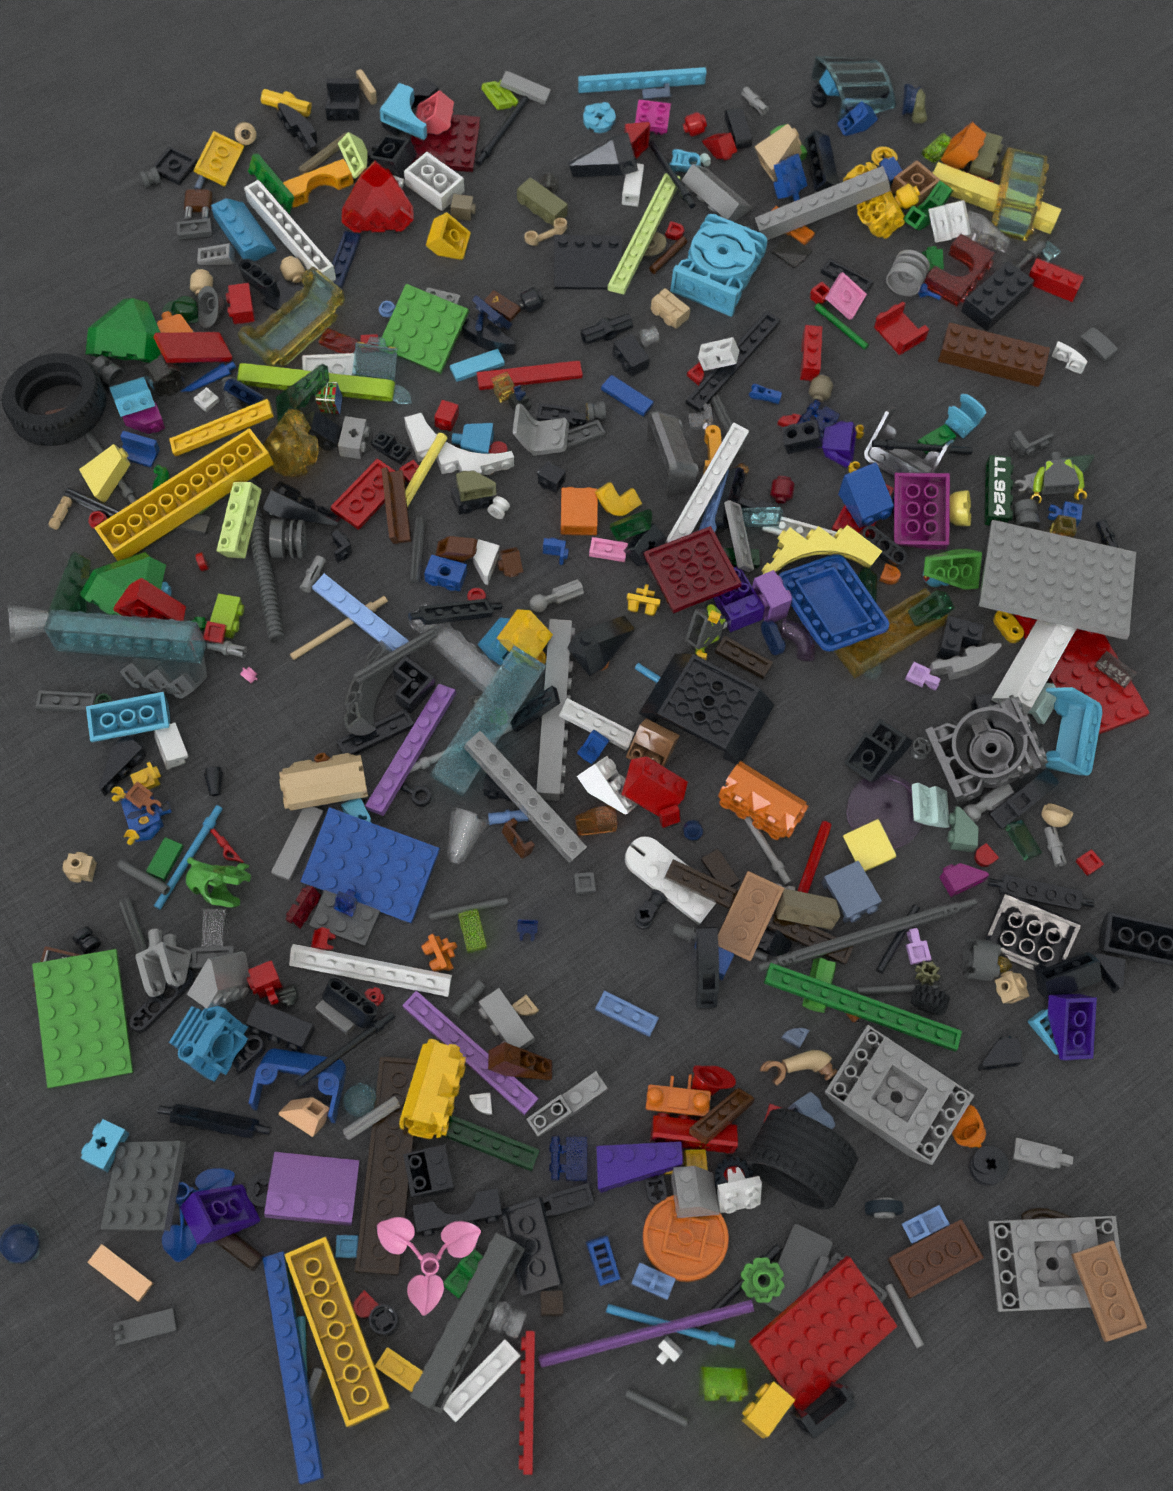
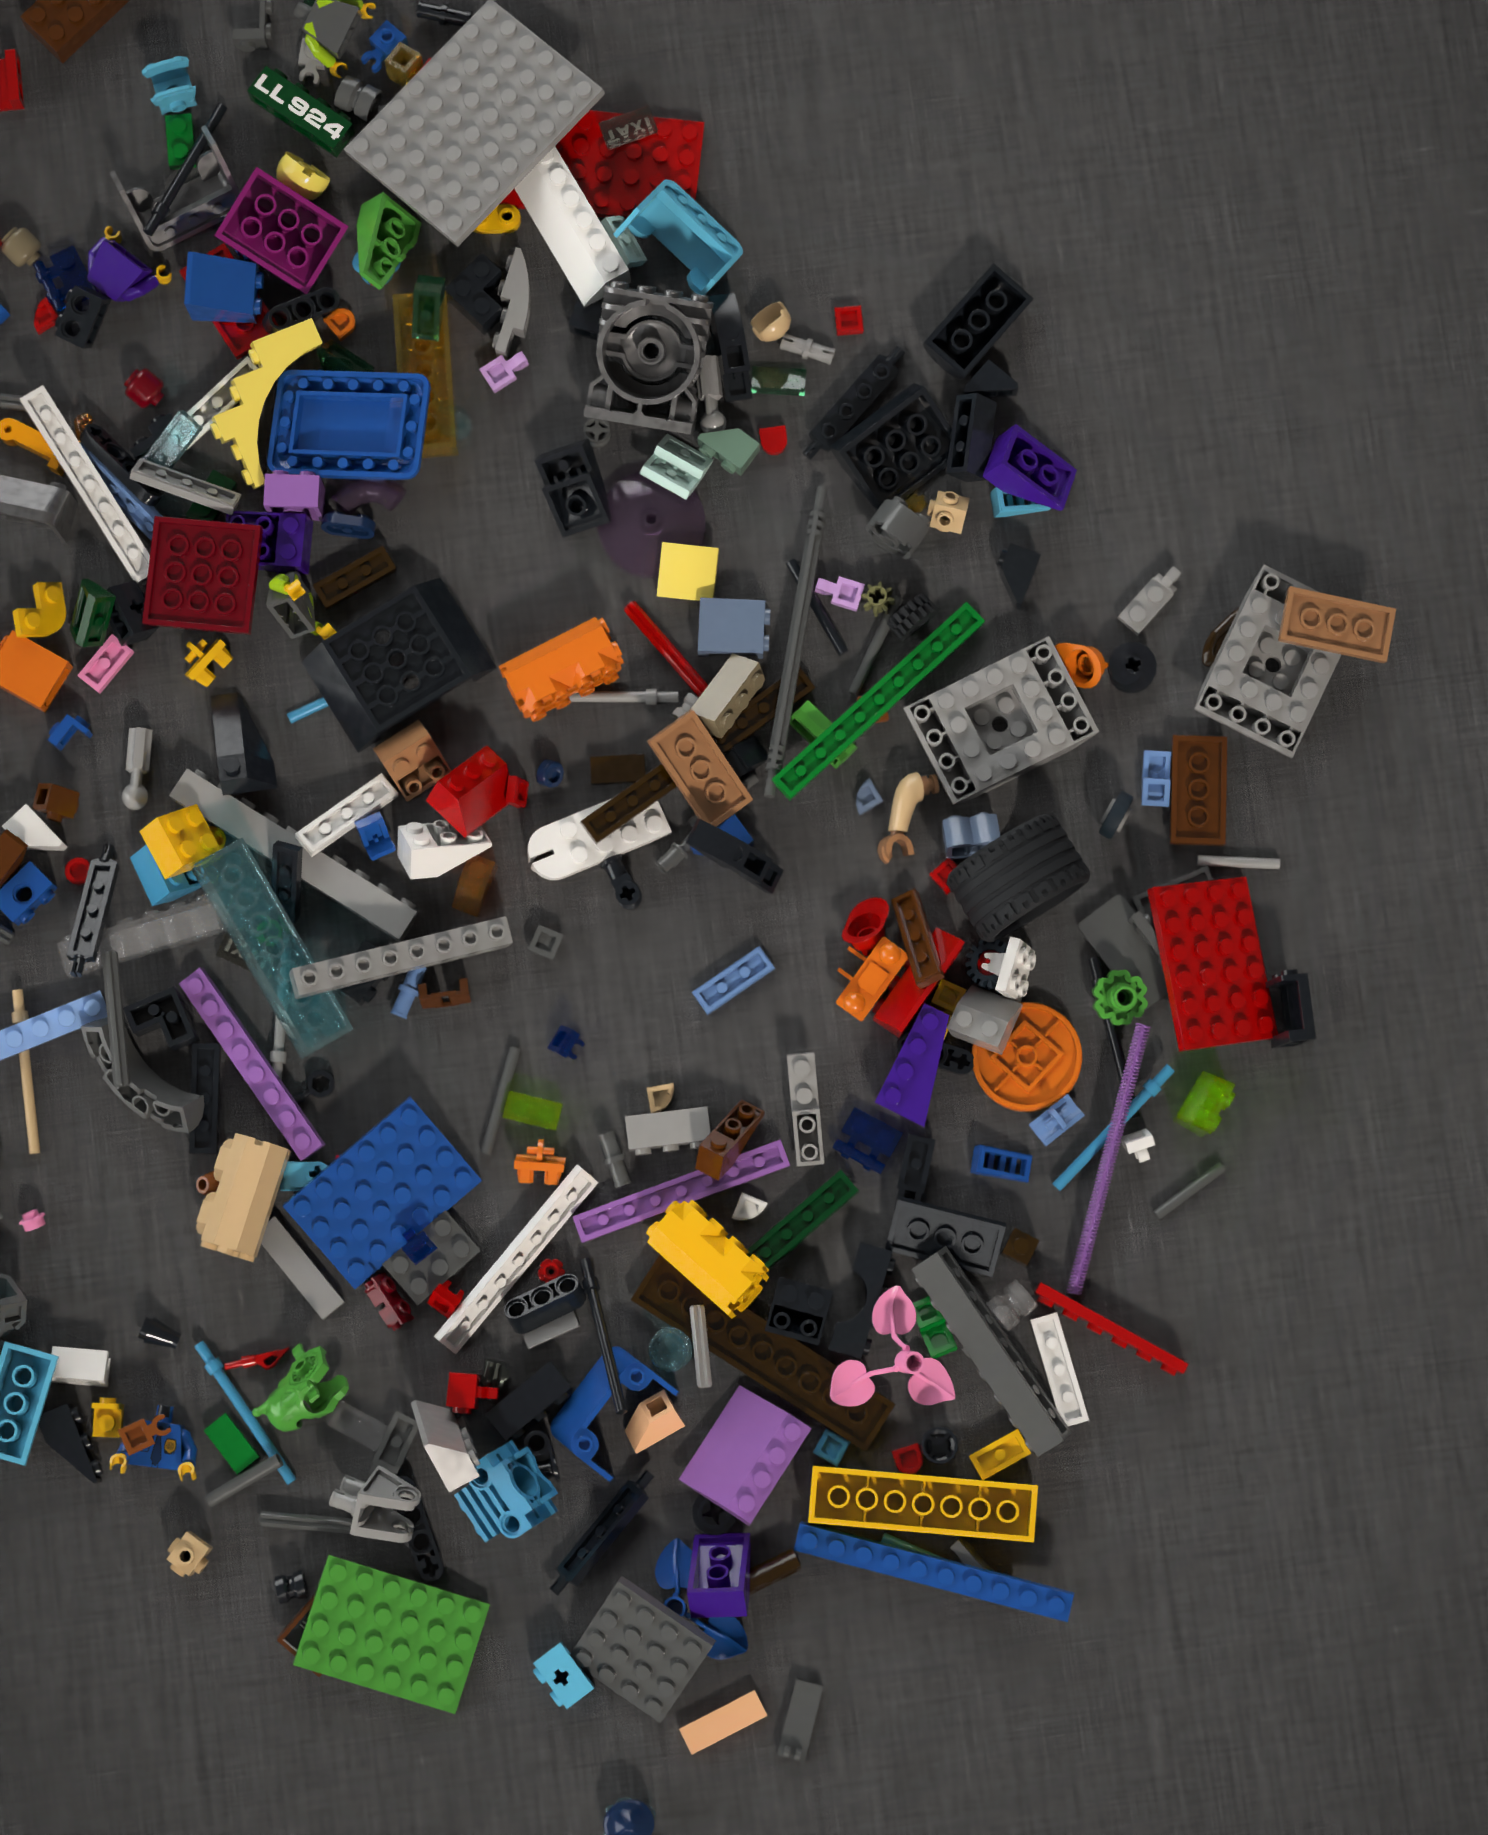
camera: 55 degrees left, 15 degrees up
clear cone [446,807,489,864] -> none
yellow brick [741,1381,795,1438] -> none
magenta slope [939,863,989,897] -> none

